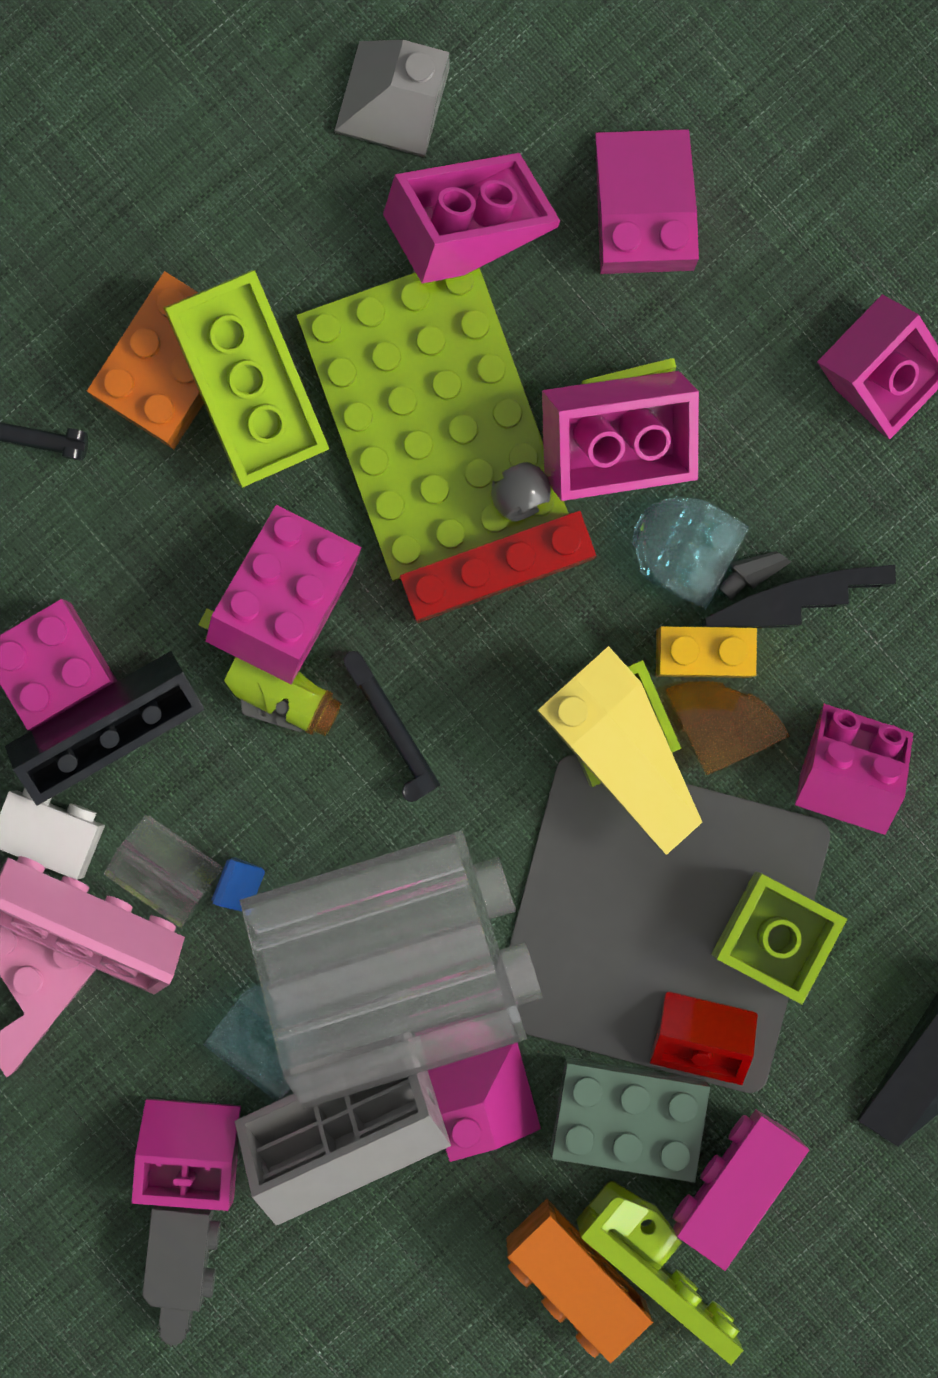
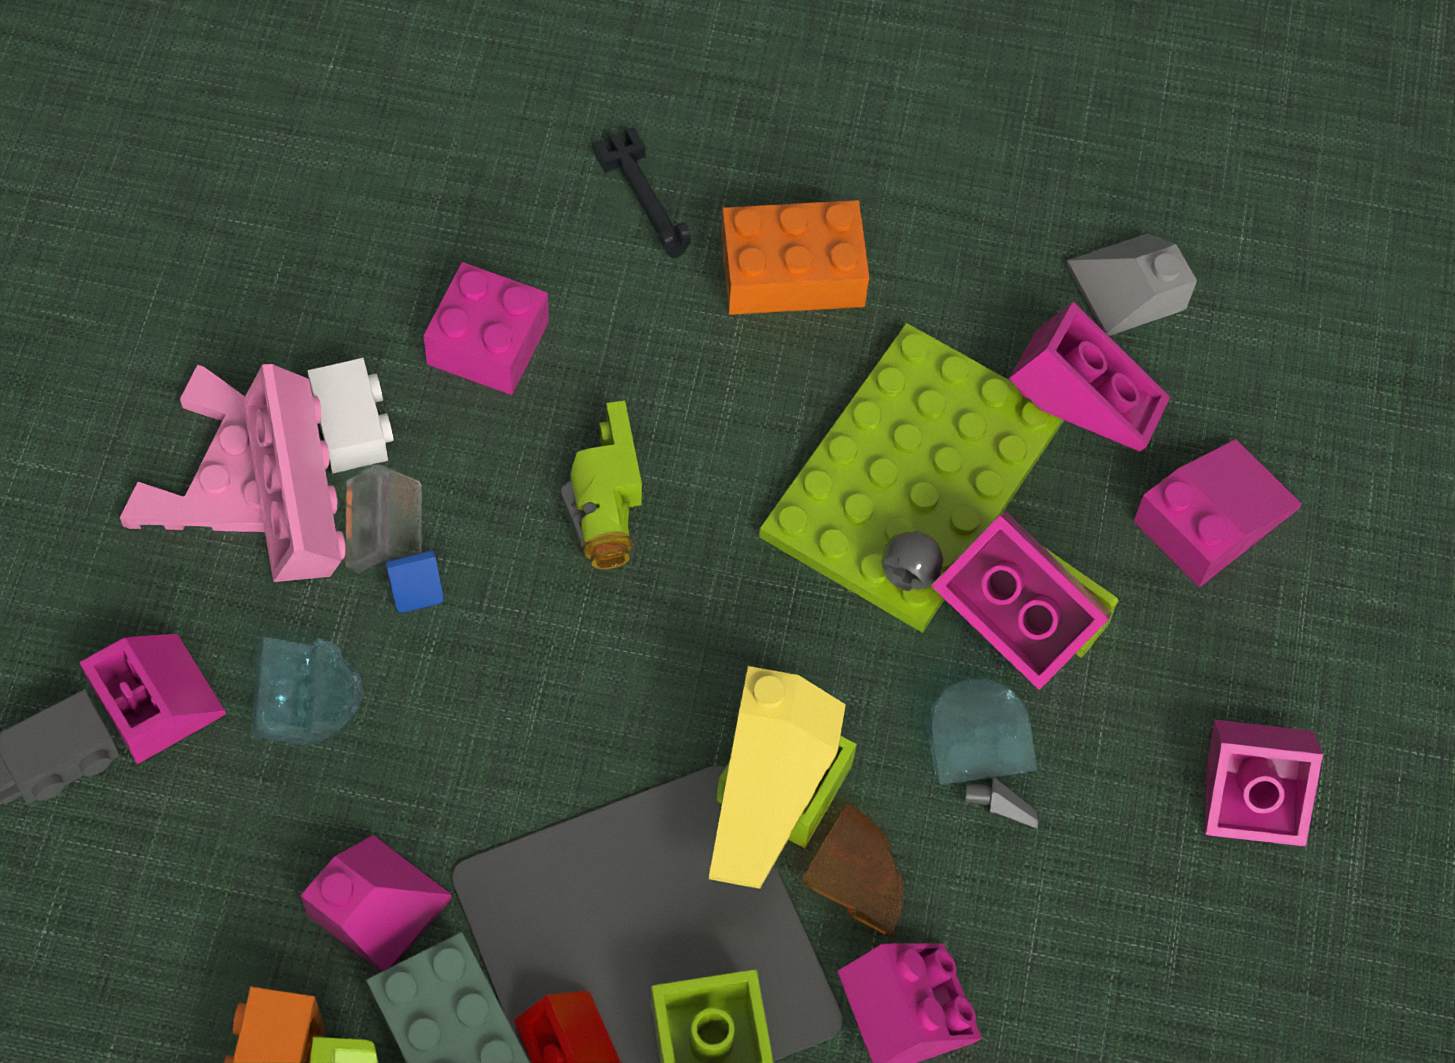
camera: 50 degrees right, 25 degrees down
black brick [5,651,205,806] -> none
lime plate [164,270,329,488] -> none
dark pink brick [205,505,362,685] -> none
light grey brick [235,1041,451,1226] -> none
clear brick [240,830,543,1109] -> none
black hinge [344,651,441,802] -> none
red brick [400,510,596,623] -> none
yellow brick [656,626,757,678] -> none
black slope [701,565,896,628] -> none

